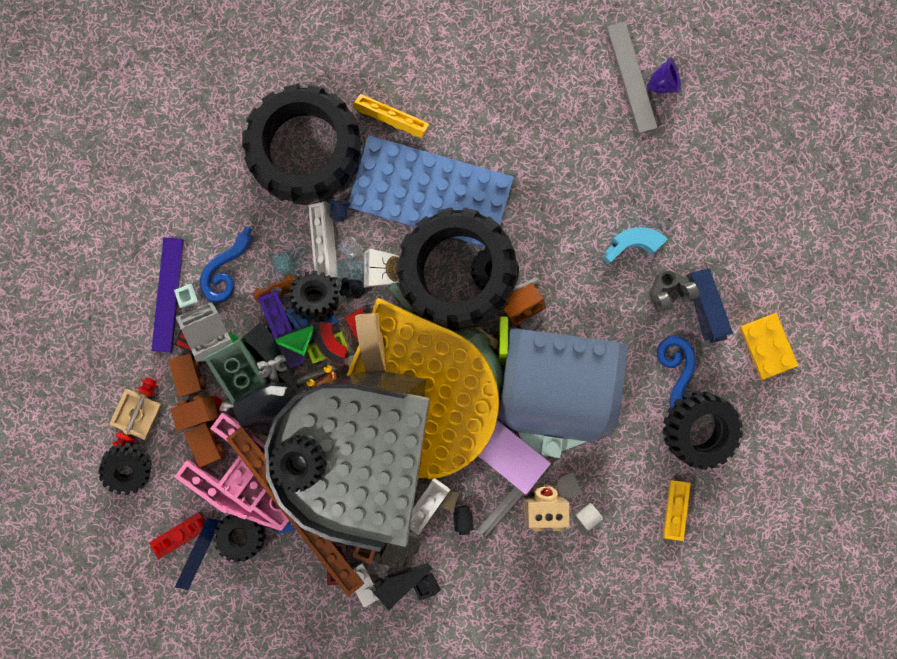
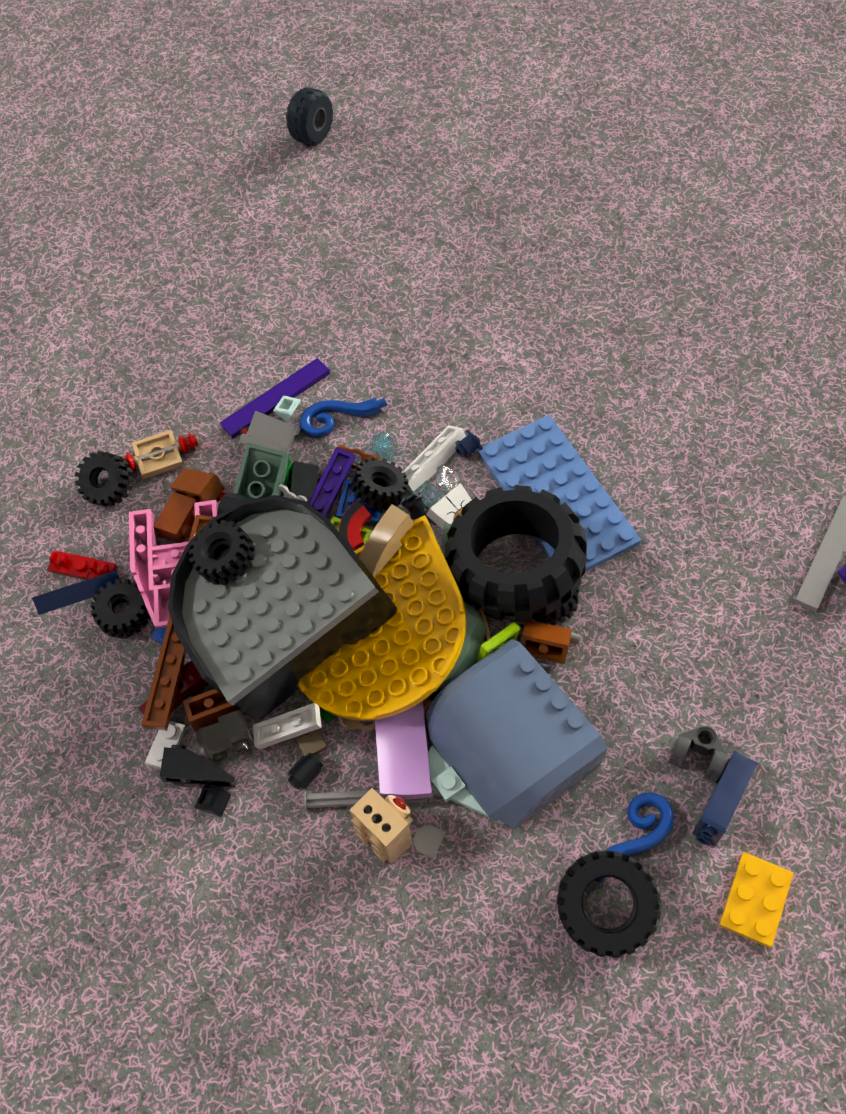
camera: 55 degrees right, 25 degrees down
dark orange brick [168,353,207,397] -> none
black tyre [242,84,362,205] -> none
green slope [275,325,314,355] -> none
yellow plate [352,94,429,138] -> none
white piece [576,503,603,531] -> none
medium azure arch [603,227,668,264] -> none
yellow plate [663,480,691,541] -> none

